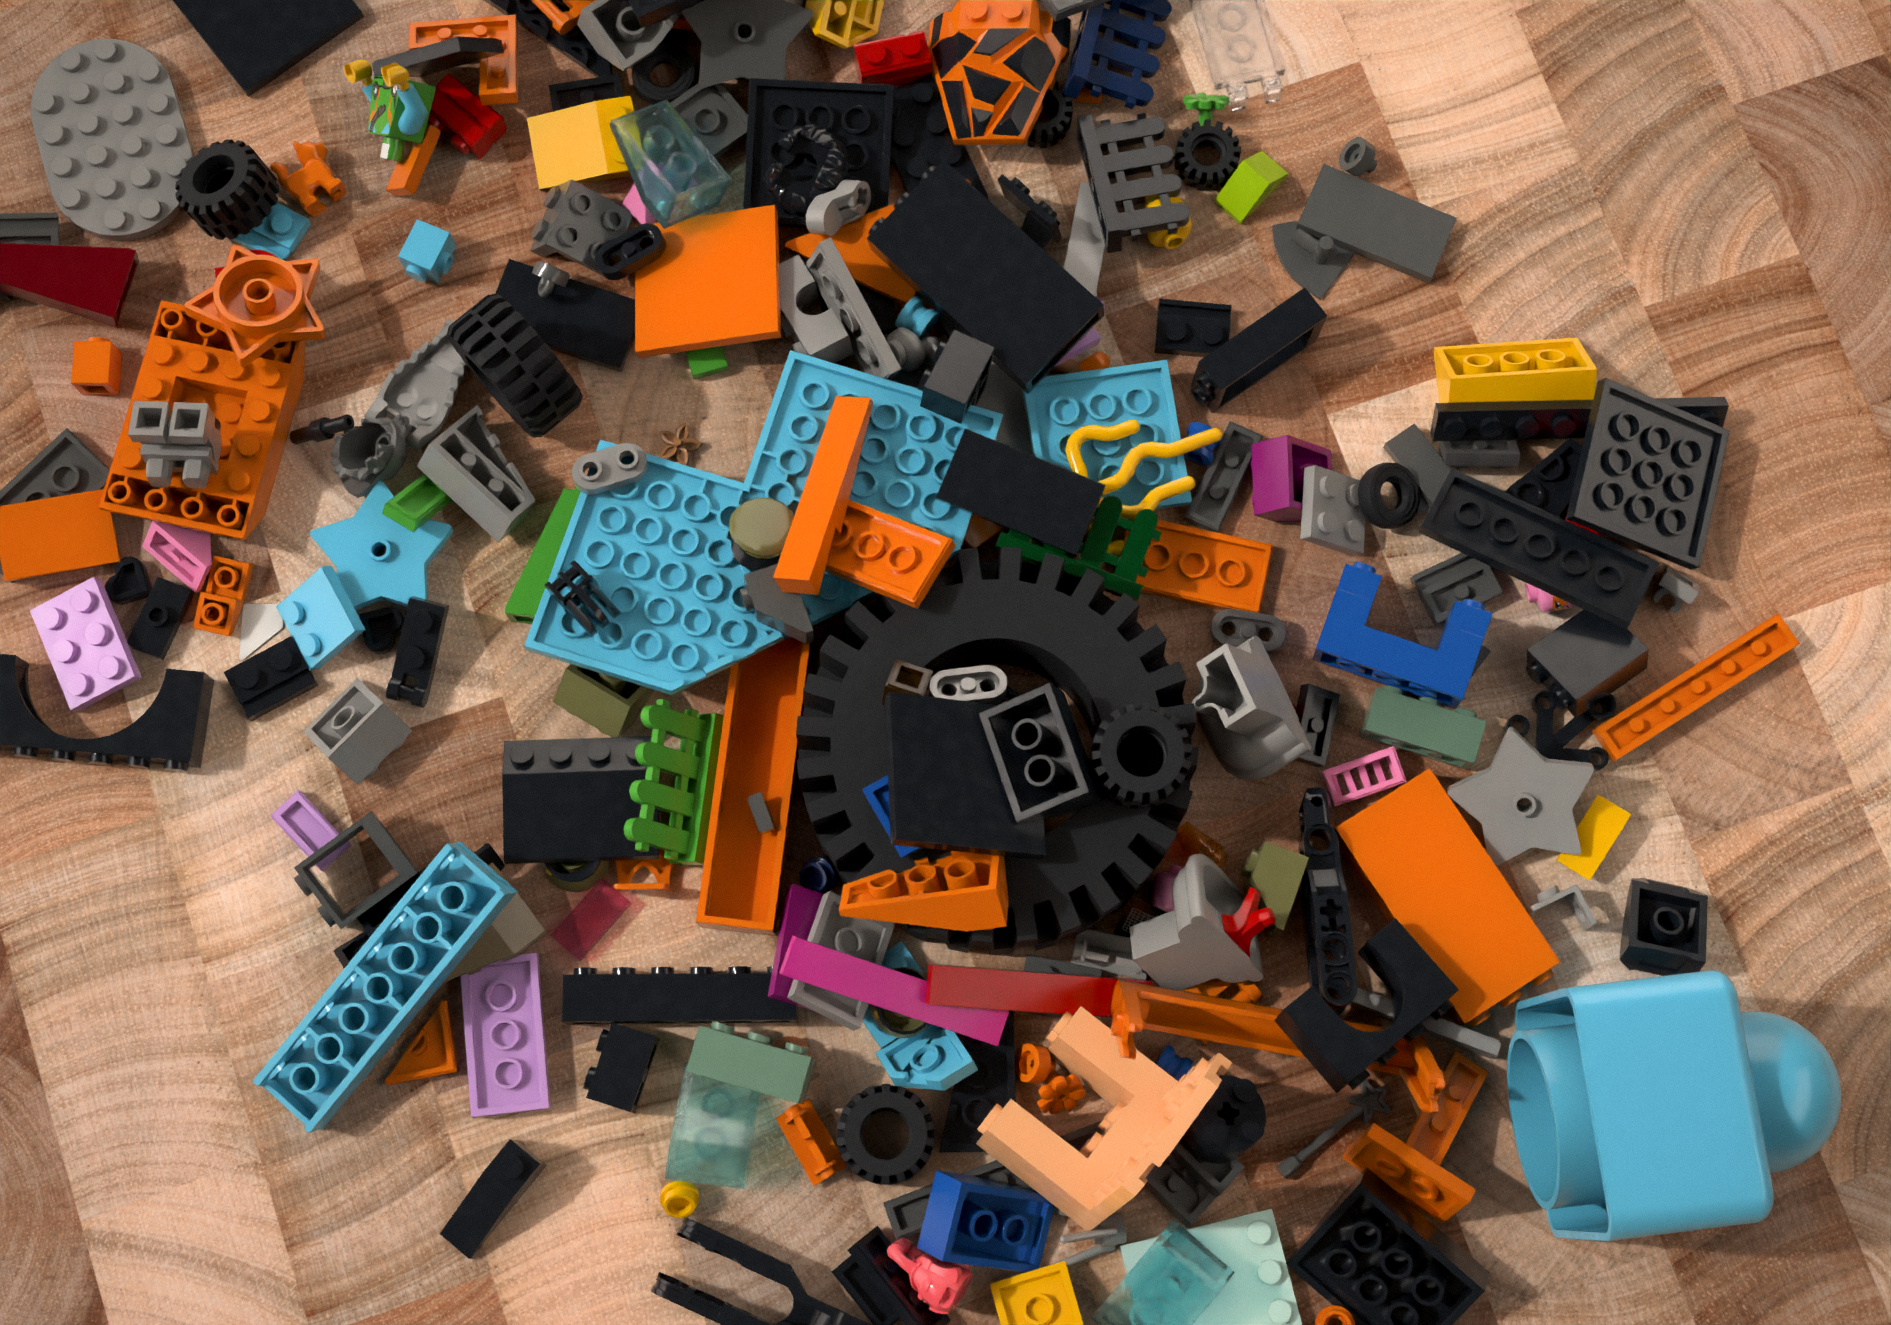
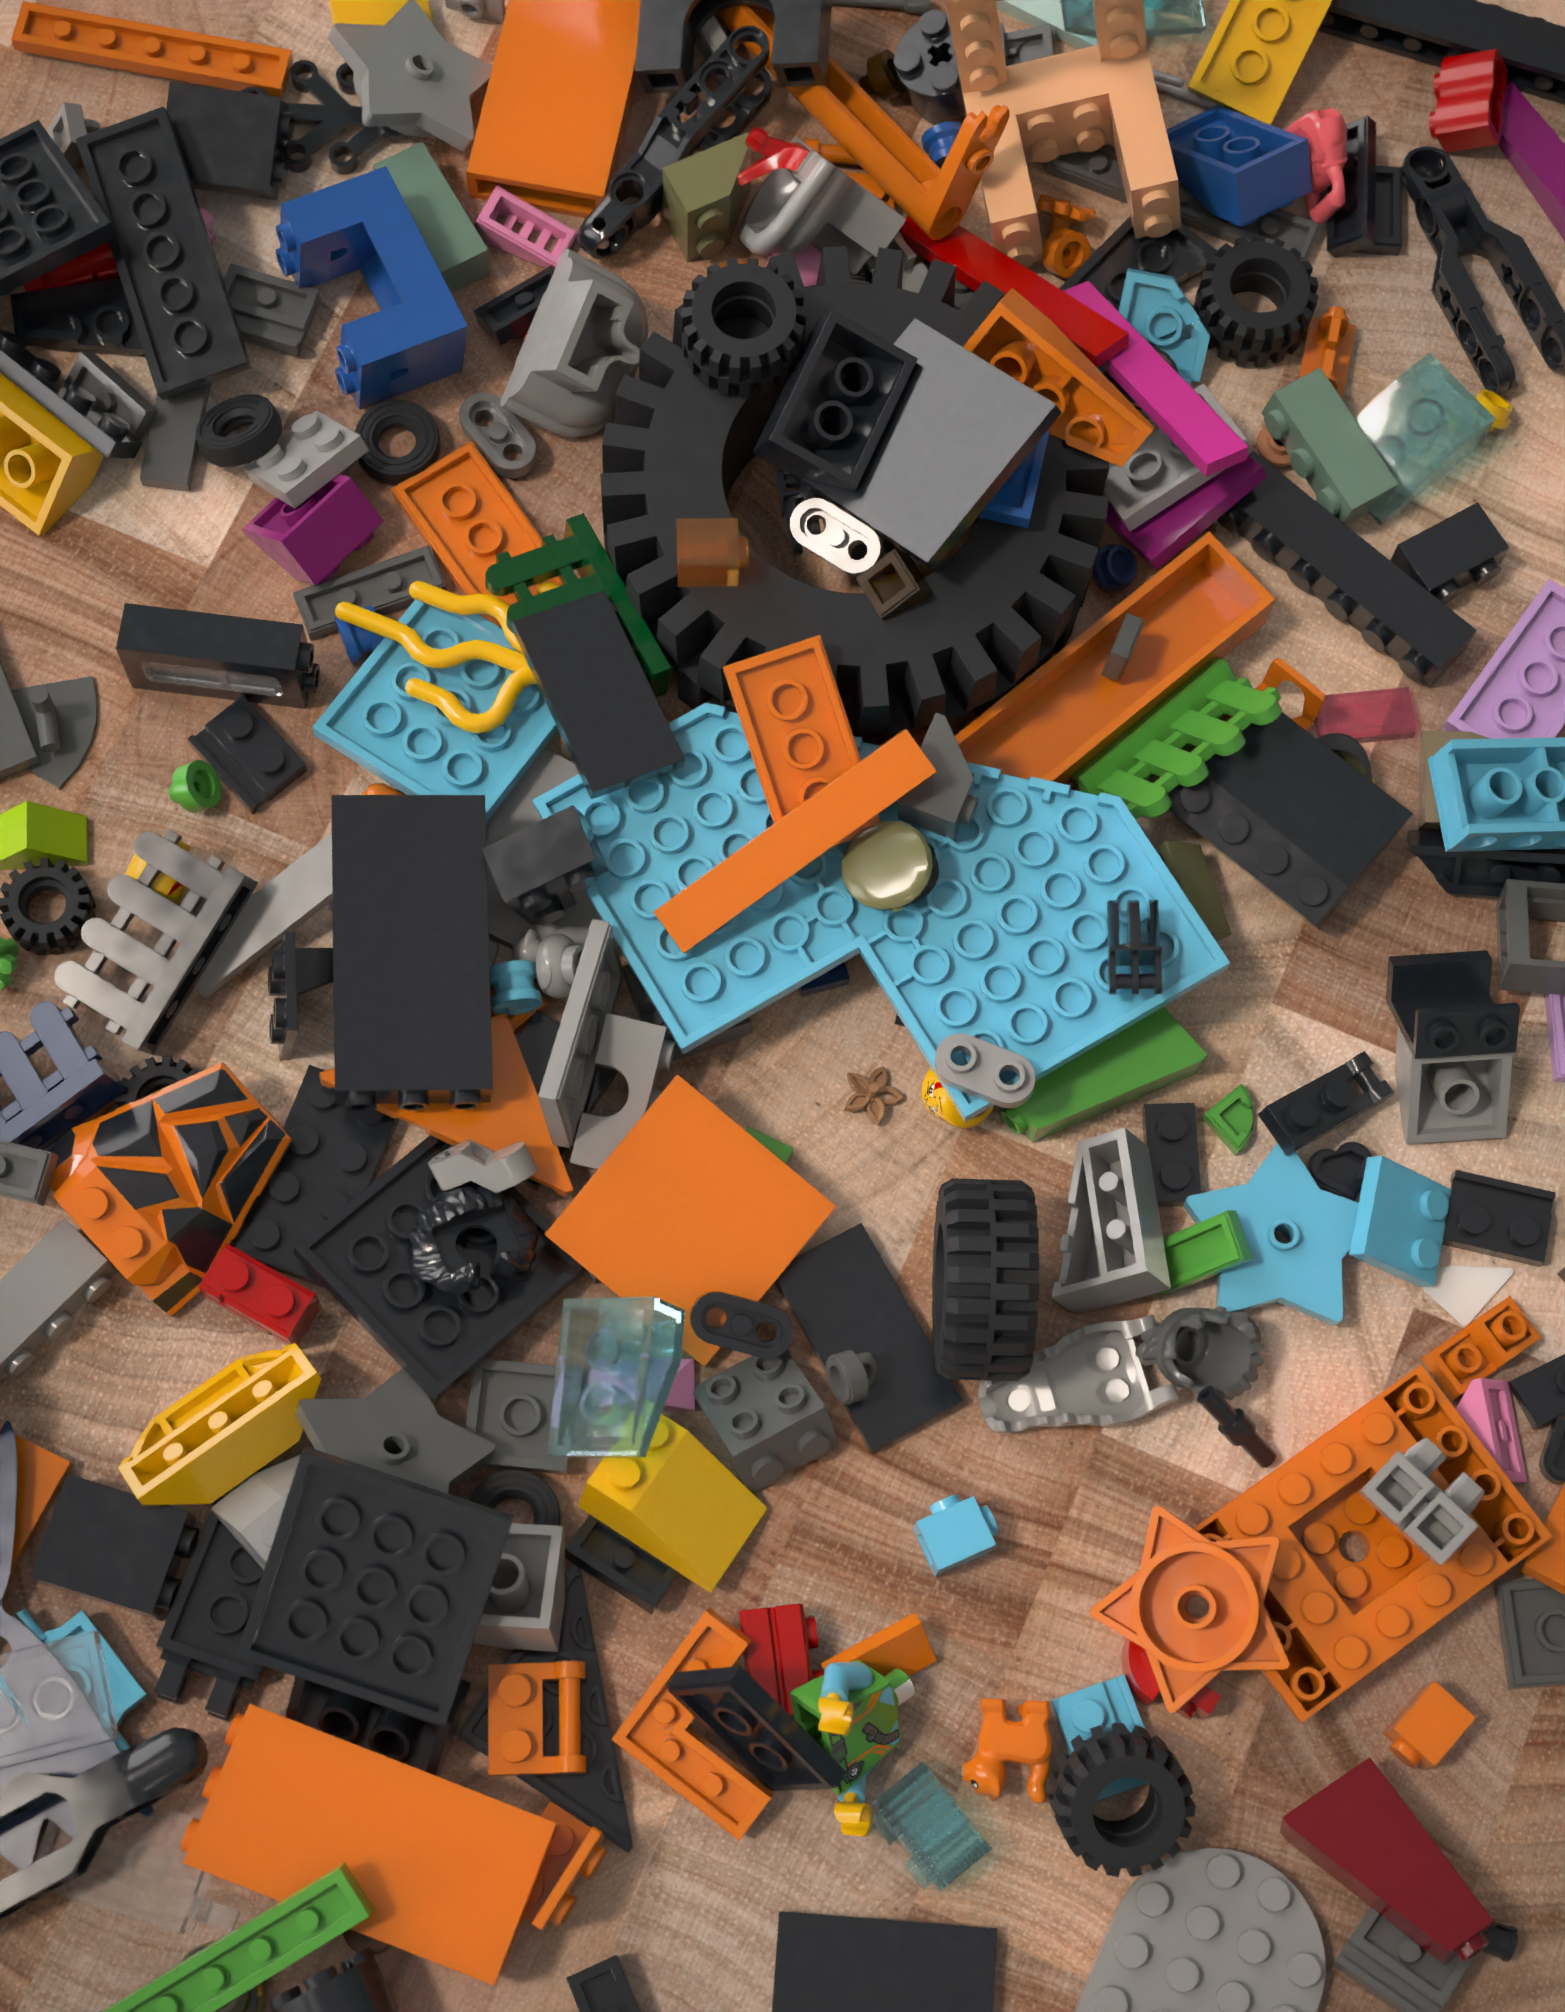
camera: 140 degrees left, 5 degrees down
none -> bright green tile [168,760,222,813]
none -> black tyre [355,399,441,485]
none -> clear orange brick [677,518,748,587]
none -> dark brown tile [859,50,905,101]
none -> clear light blue brick [870,1761,992,1892]
none -> black plate [1142,1103,1201,1207]
none -> bright green tile [1202,1083,1253,1156]
none -> black panel [1386,950,1520,1059]

